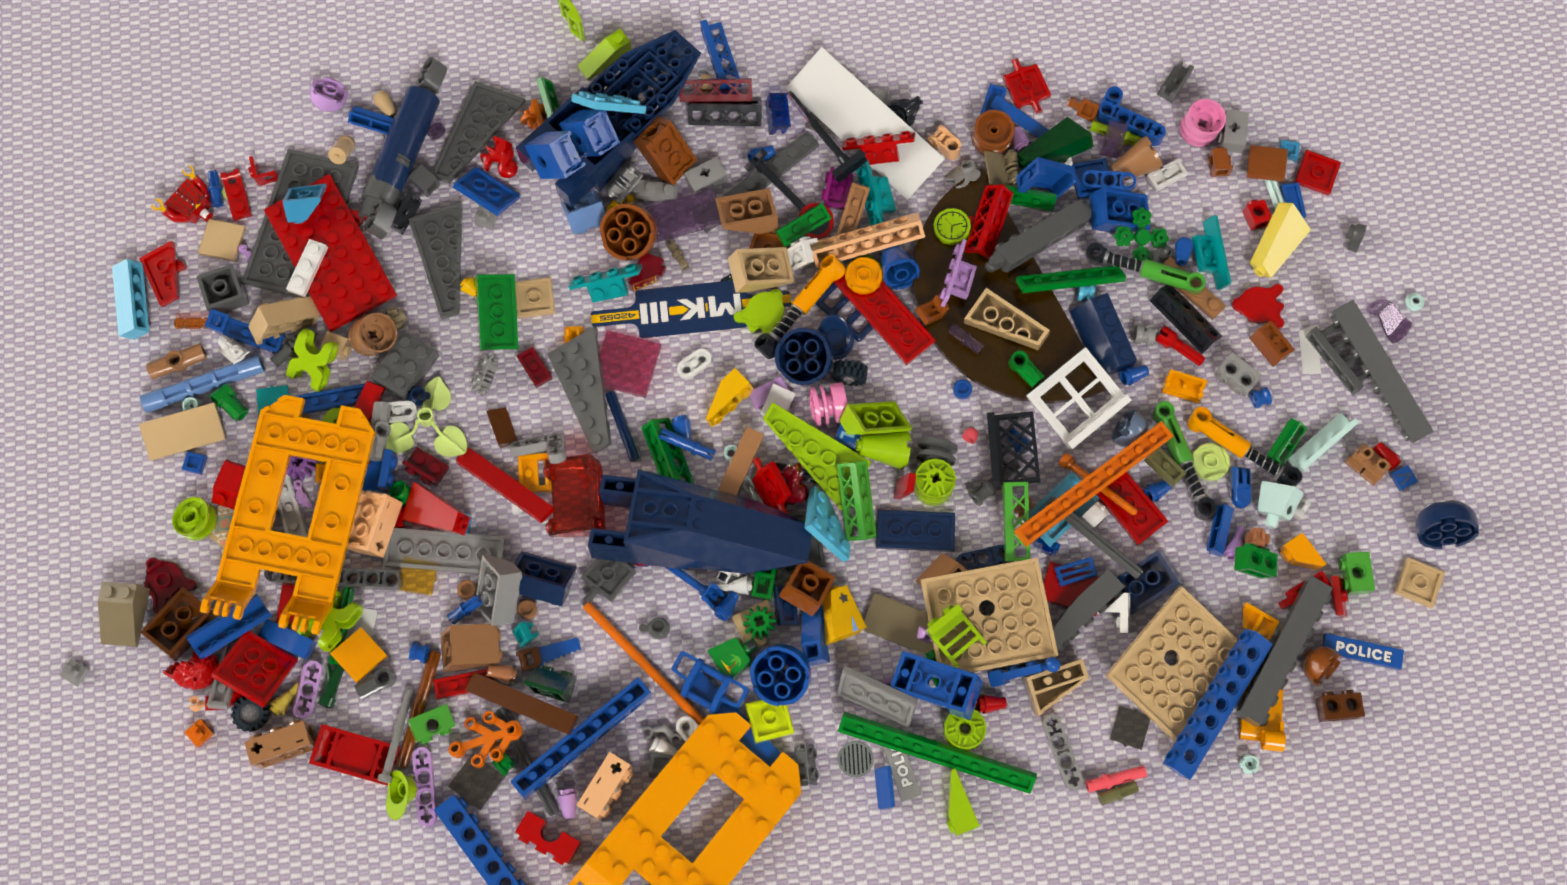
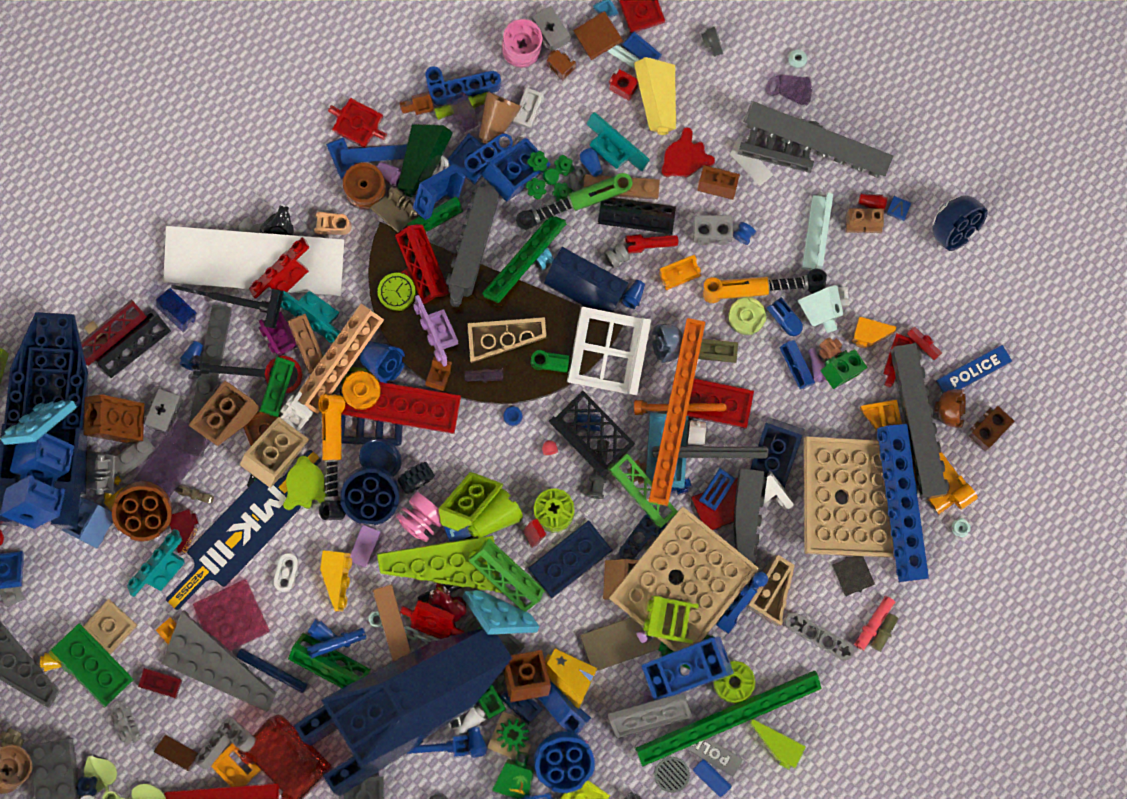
camera: 40 degrees left, 5 degrees up
blue fence [700,19,742,90] -> none
white sticker [761,384,796,415] -> none
dark grey wheel [915,437,958,466] -> none
light grey plate [945,160,981,188] -> none
red cone [976,694,1007,714] -> none
blue cone [1144,480,1174,502] -> none
piece [1152,401,1217,520] -> none
dark grey hinge [1157,61,1194,103] -> none
green piece [1265,418,1307,466] -> none
bright green brick [1339,552,1375,595] -> none
tan tile [1394,557,1445,609] -> none

